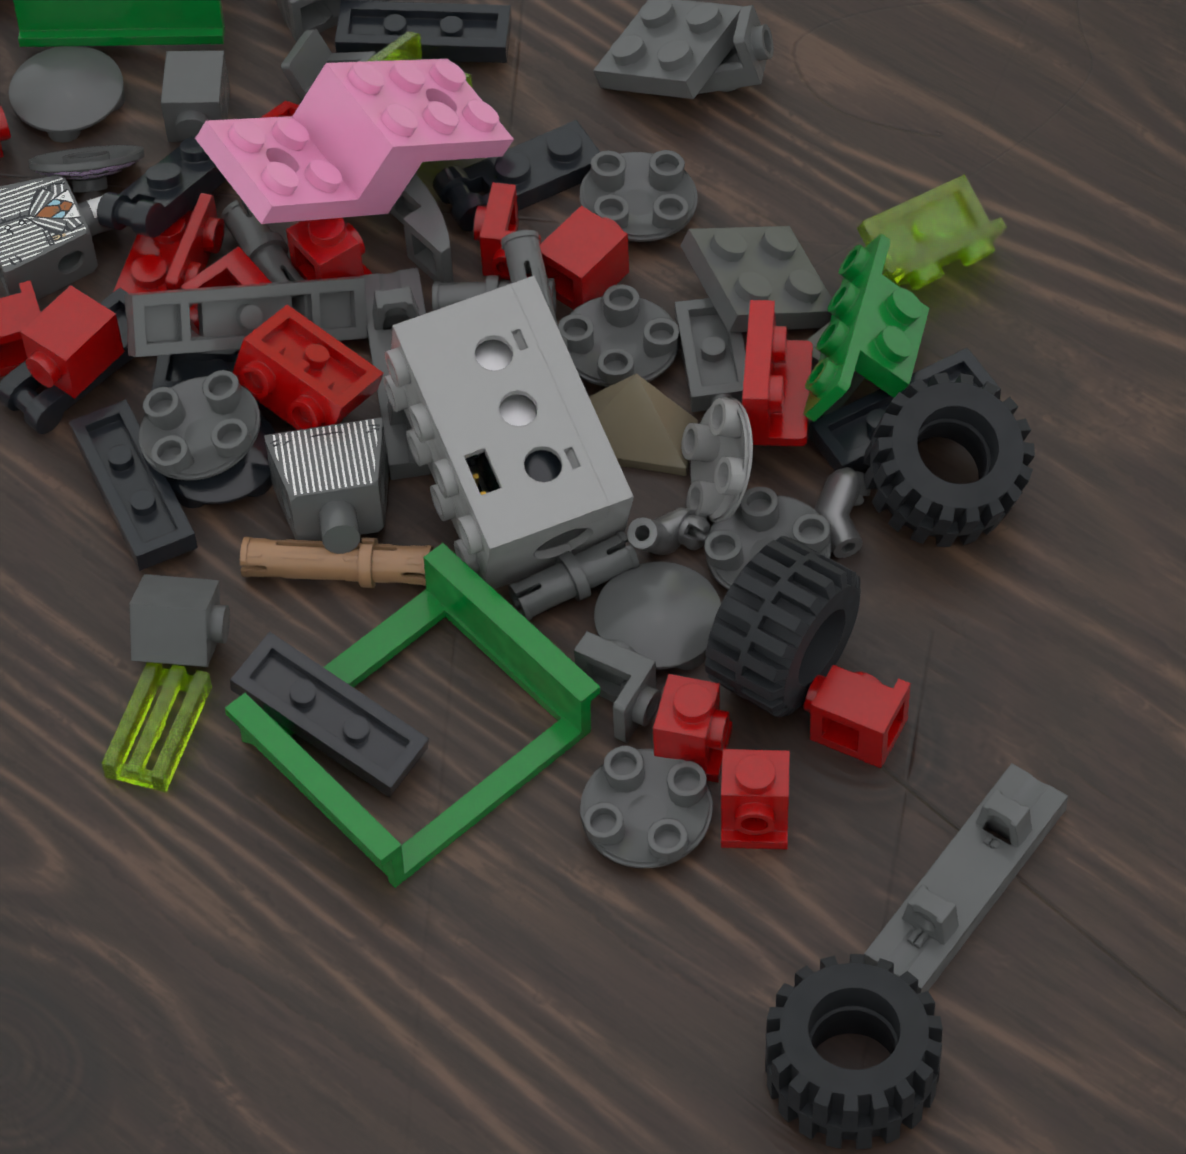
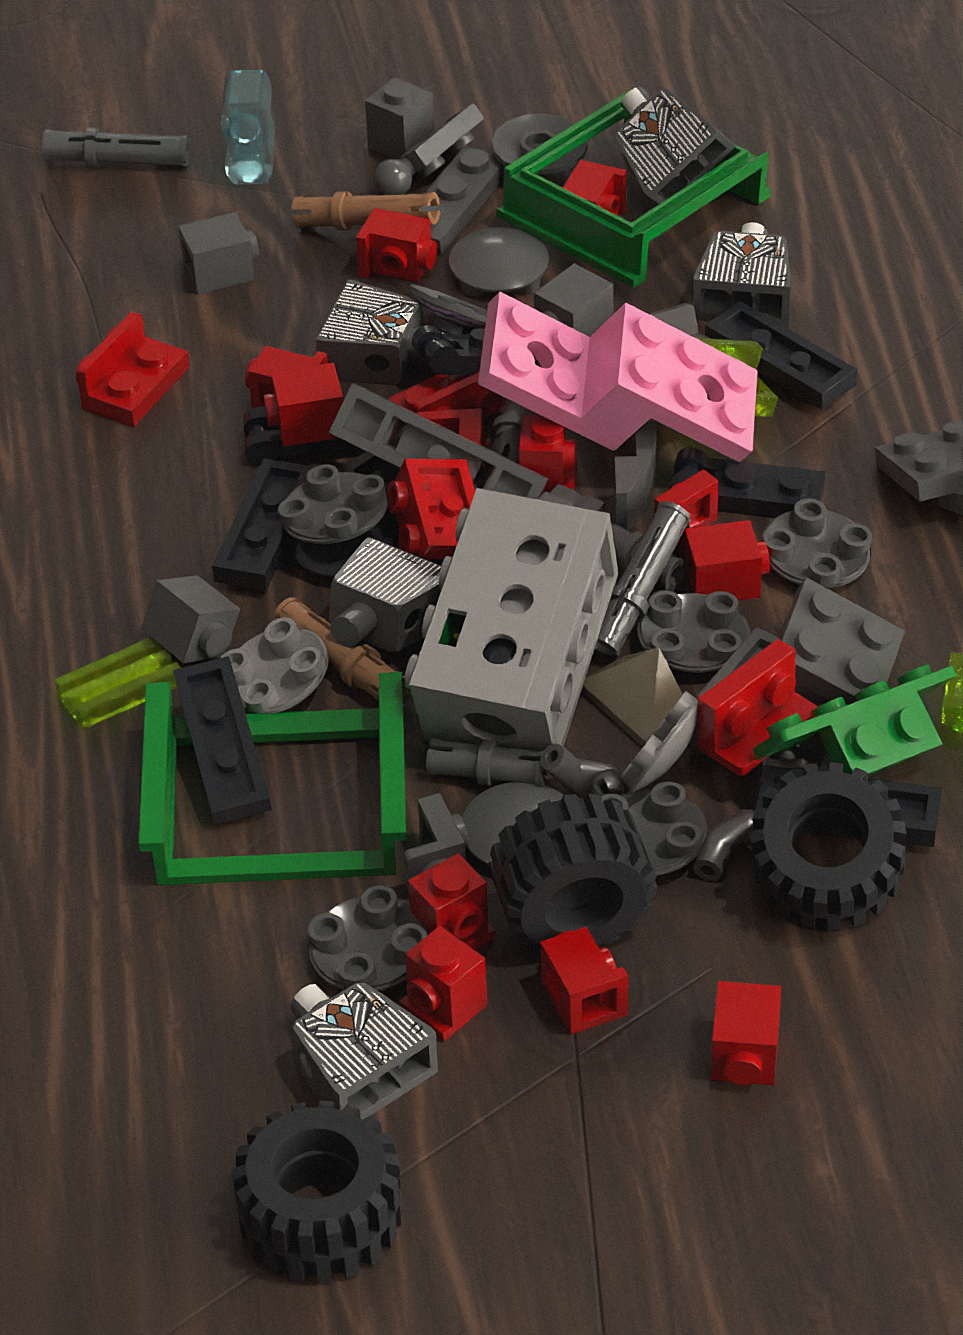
camera: 40 degrees right, 10 degrees down
dark grey hinge [864,763,1068,994] -> none
none -> light grey dish [221,617,329,714]
none -> dark grey torso [290,983,438,1119]
none -> red brick [711,981,781,1085]

